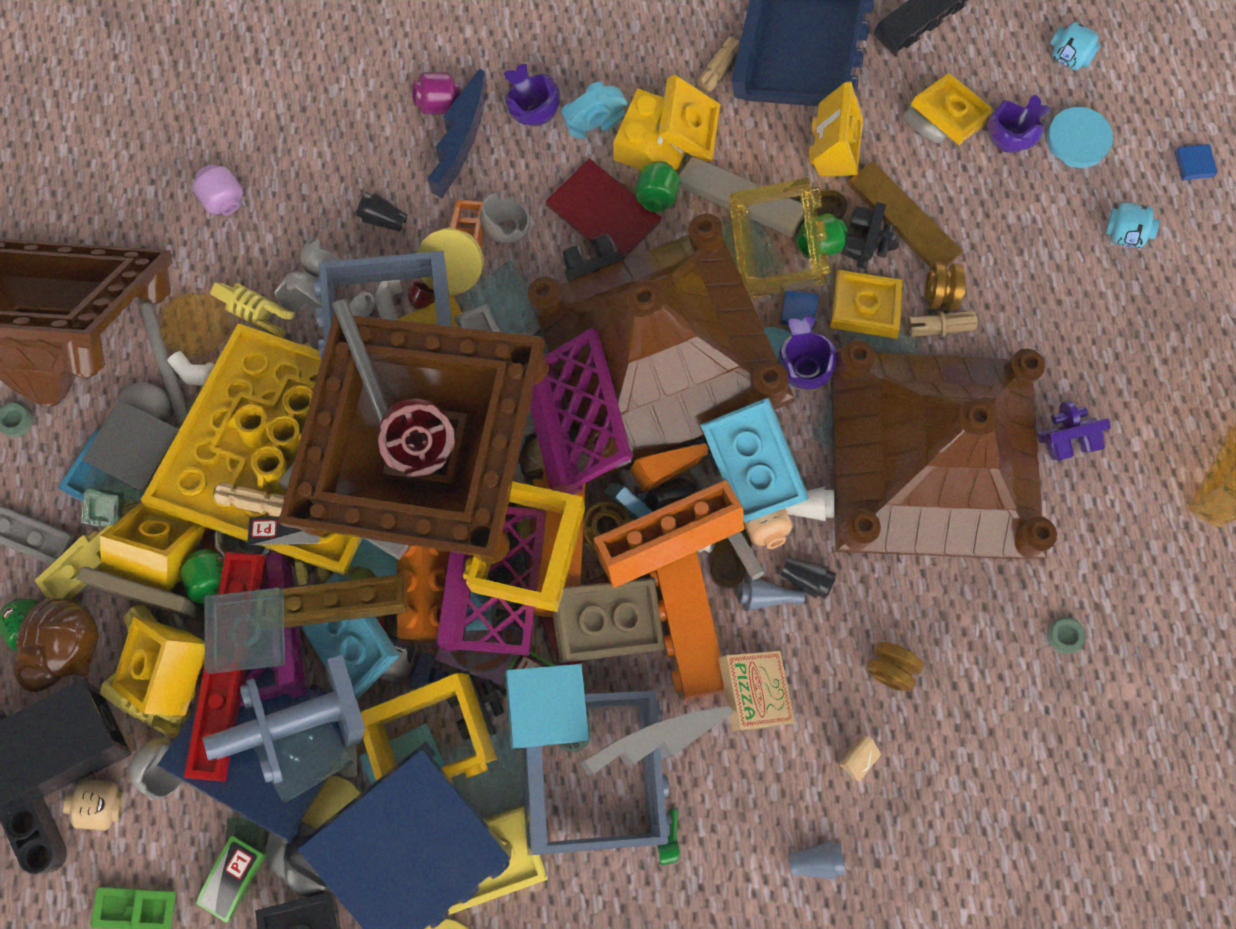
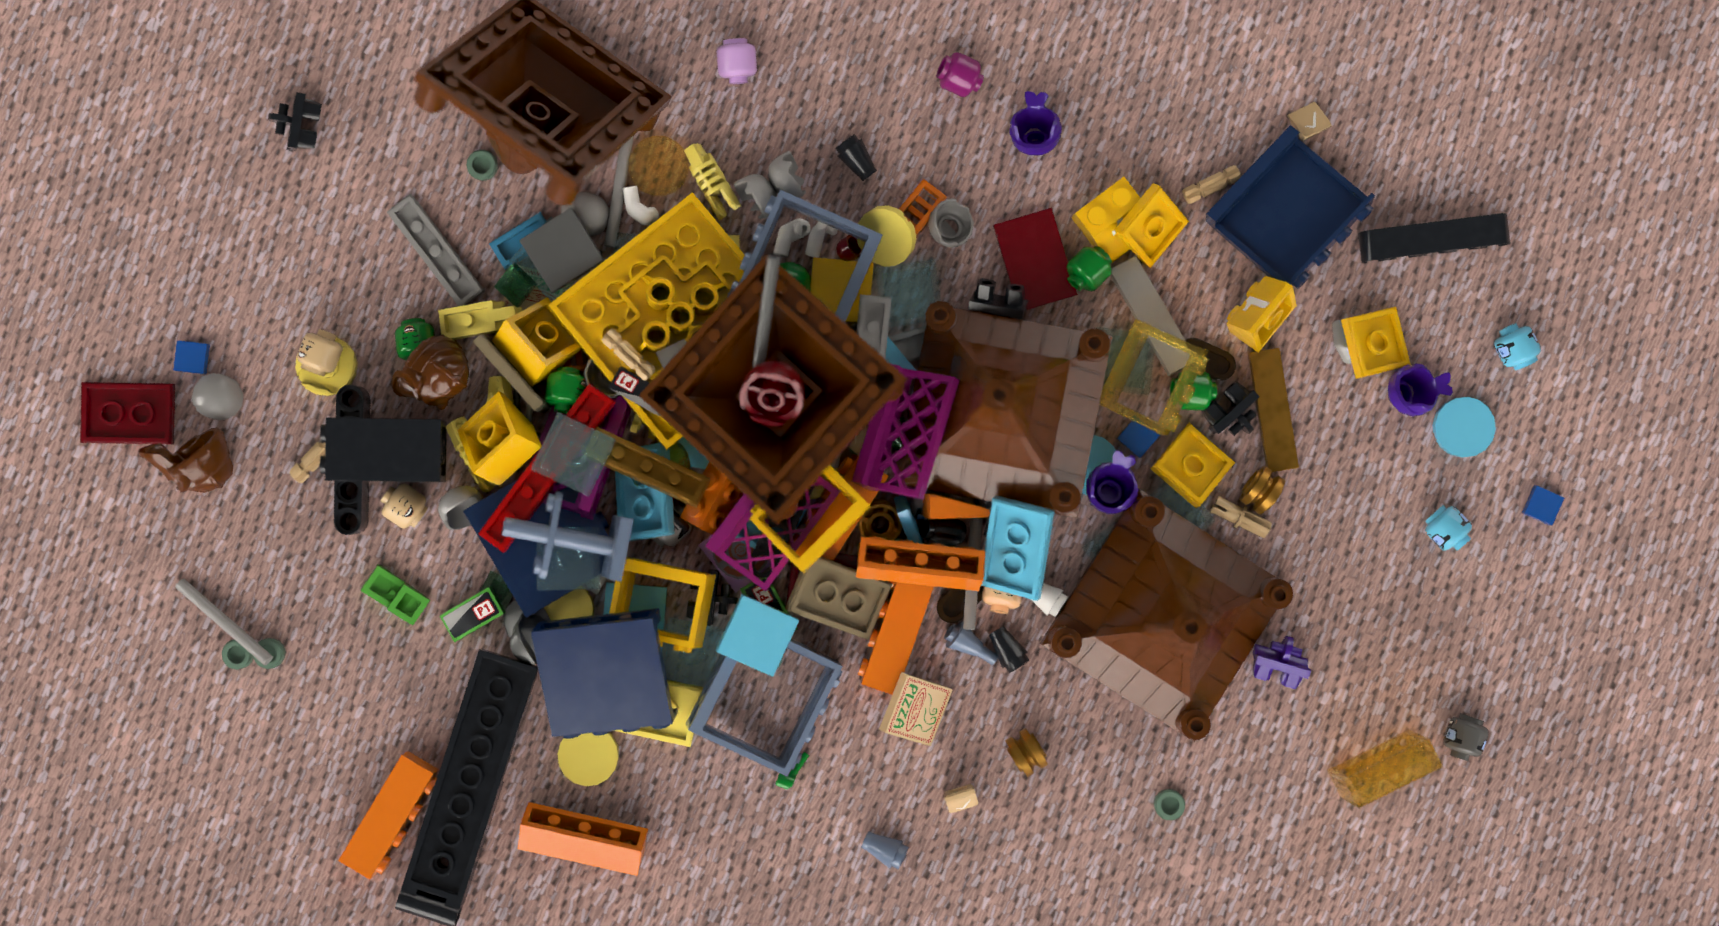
camera: 30 degrees right, 15 degrees up
tile [407,651,449,690] -> none
dark blue slope [428,68,488,198] -> none
medium azure plate [561,82,628,139] -> none
light grey slope [579,706,733,776] -> none

